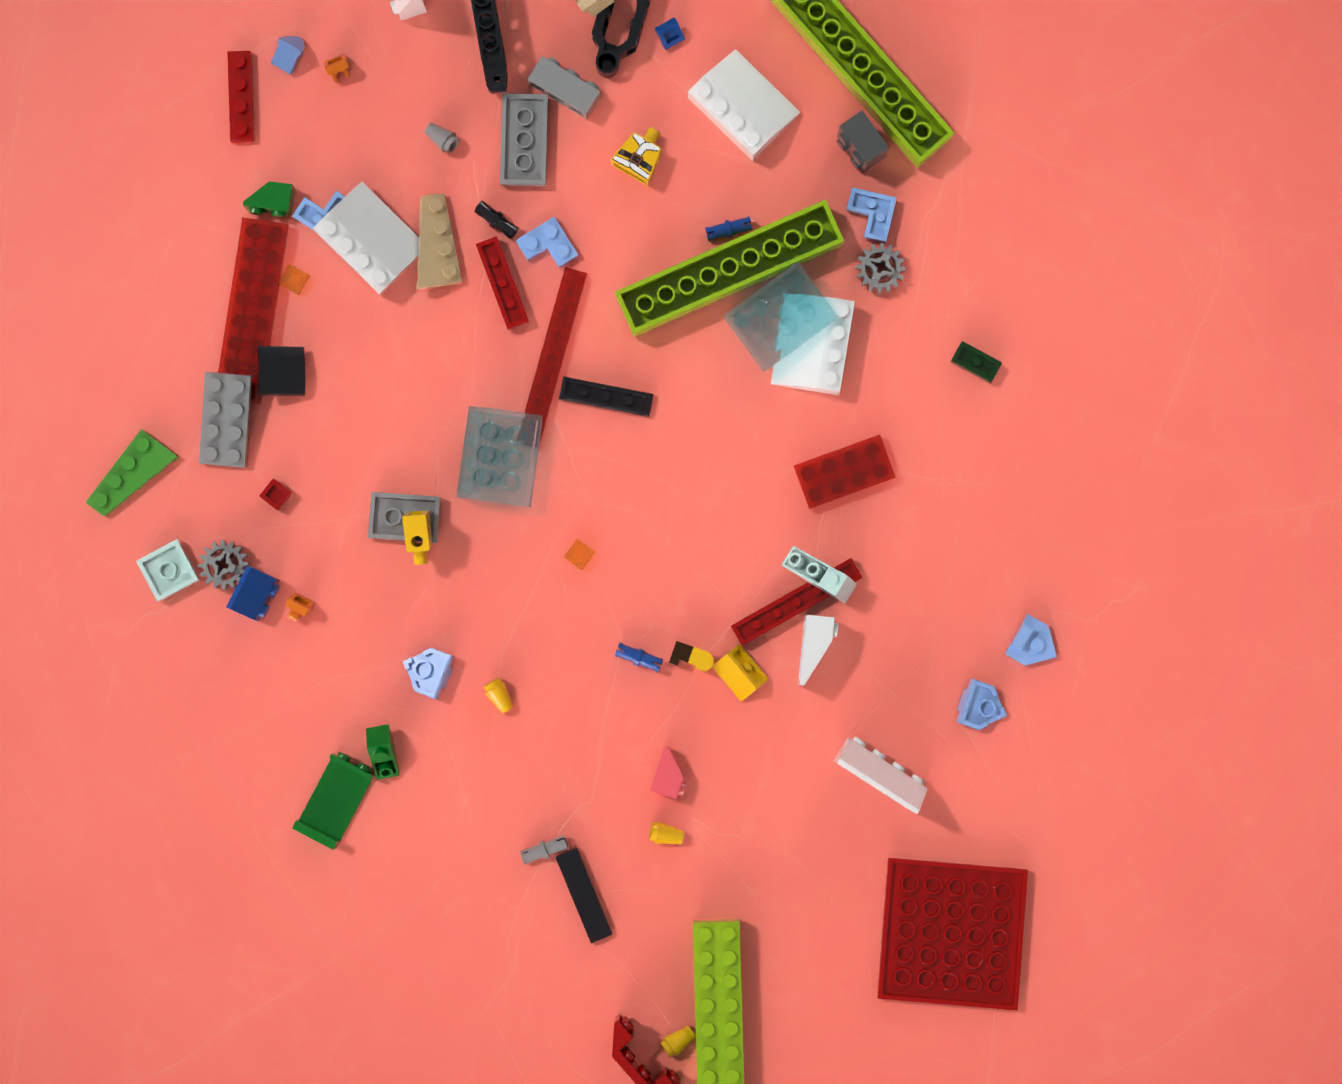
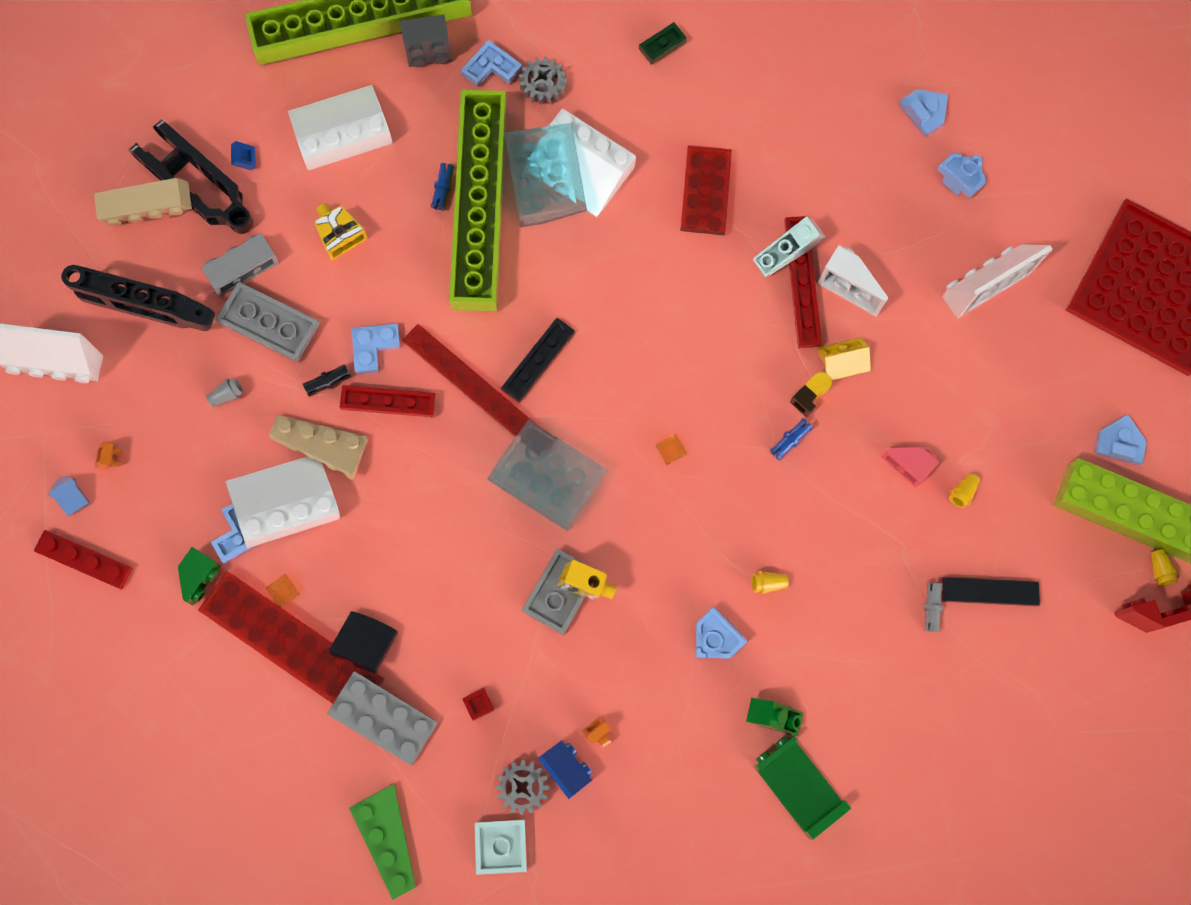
camera: 75 degrees left, 10 degrees down
none -> light blue plate [1094,415,1147,465]

